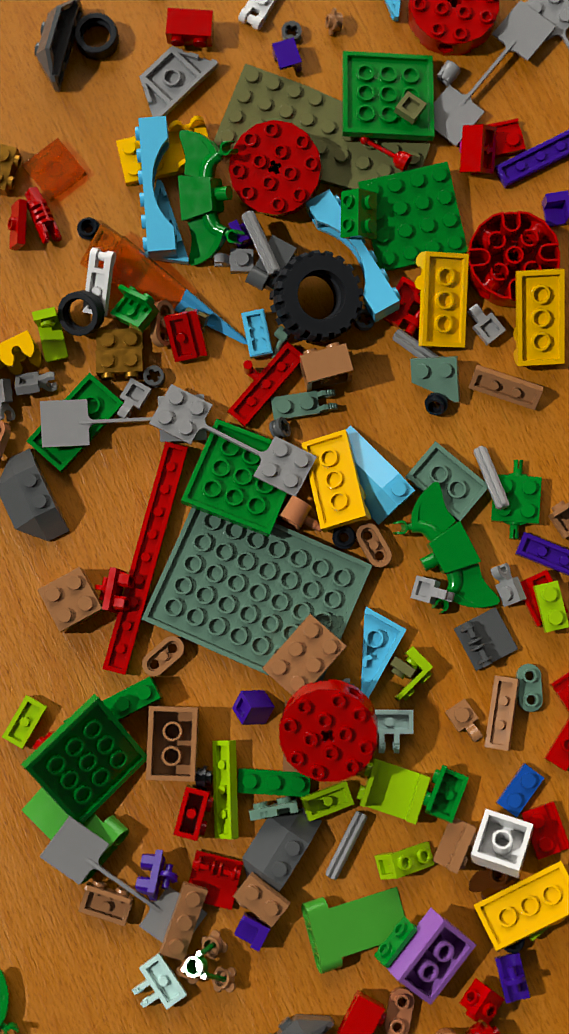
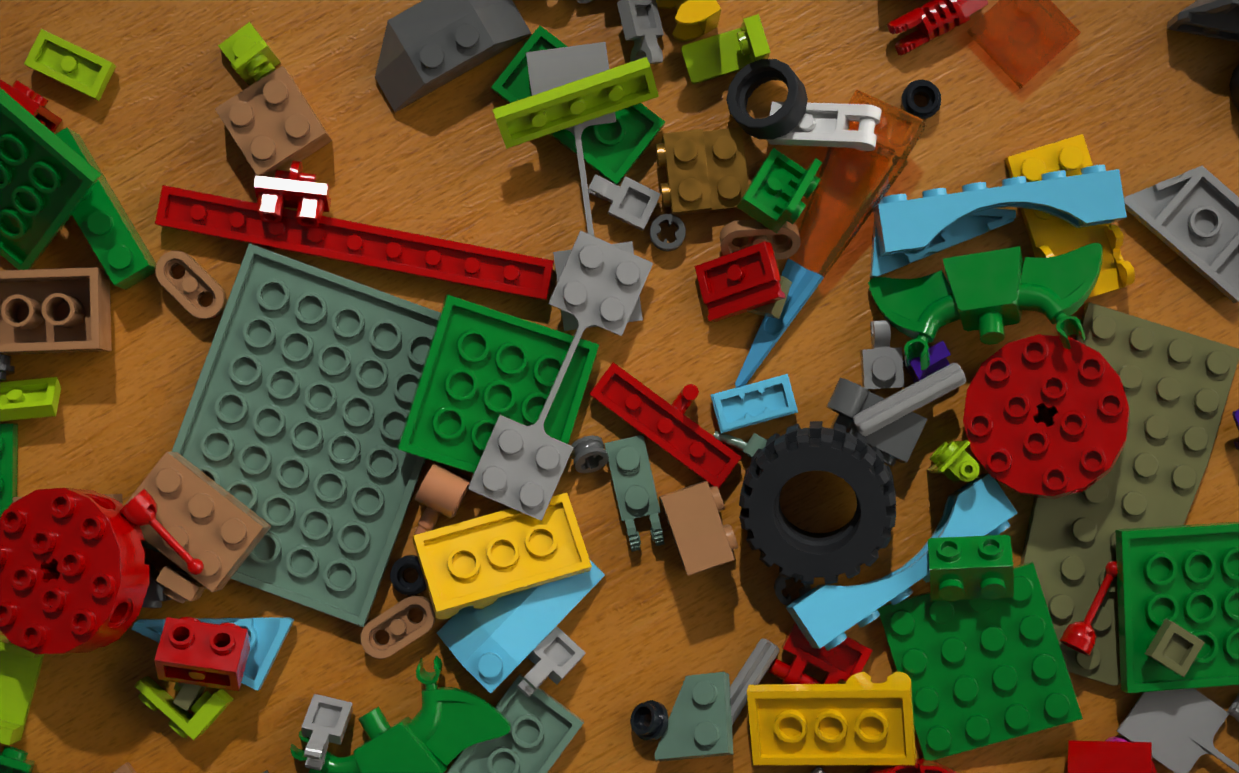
camera: 80 degrees right, 5 degrees up
dark purple panel [232,690,275,725] -> none
light aqua hinge [375,709,414,753] -> none
none -> red hinge [119,489,204,575]
none -> red brick [154,617,250,691]
none -> medium nougat plate [155,565,206,603]
none -> lime bracket [218,22,281,86]
none -> lime plate [493,57,659,149]
none -> light grey plate [517,626,586,698]
none -> lime hinge [927,440,980,482]

